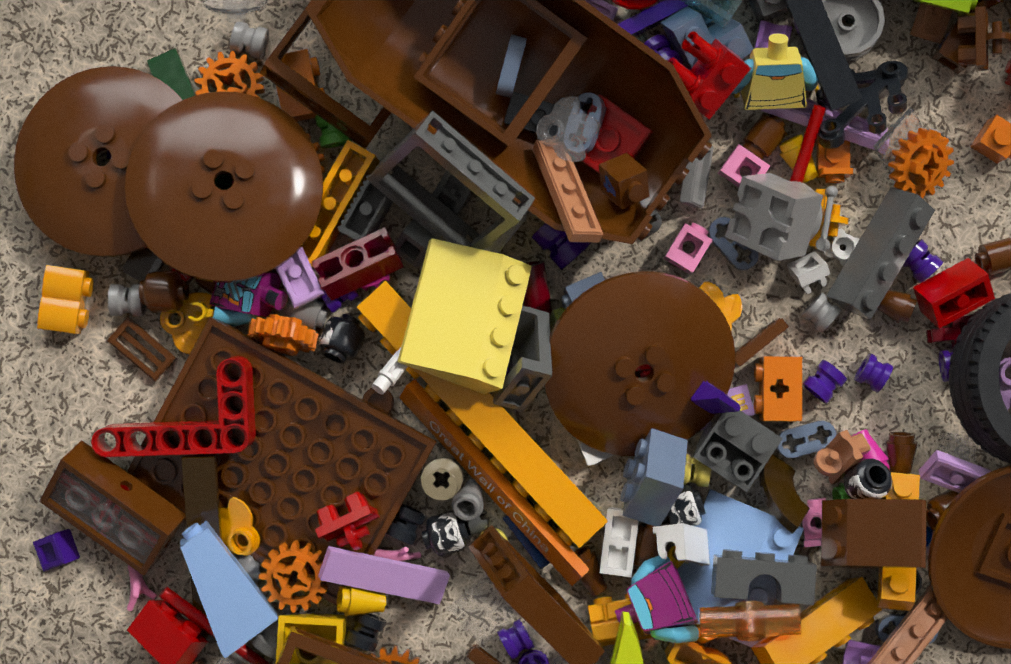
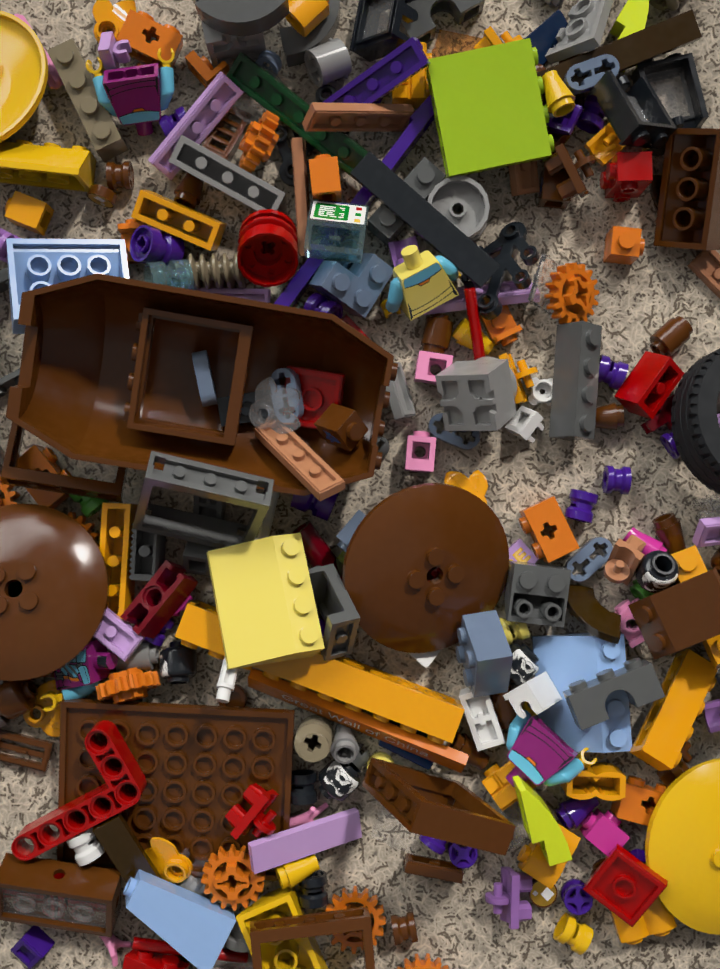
camera: 25 degrees left, 0 degrees up
red brick [668,31,751,120] -> none
dark purple slope [691,381,741,413] -> none
clear orange piece [700,601,802,641] -> none
reddish brown tile [735,318,789,368] -> none
light grey wheel [801,292,842,333] -> none
light grey hinge [816,186,838,252] -> none
none -> white wheel [66,827,105,866]

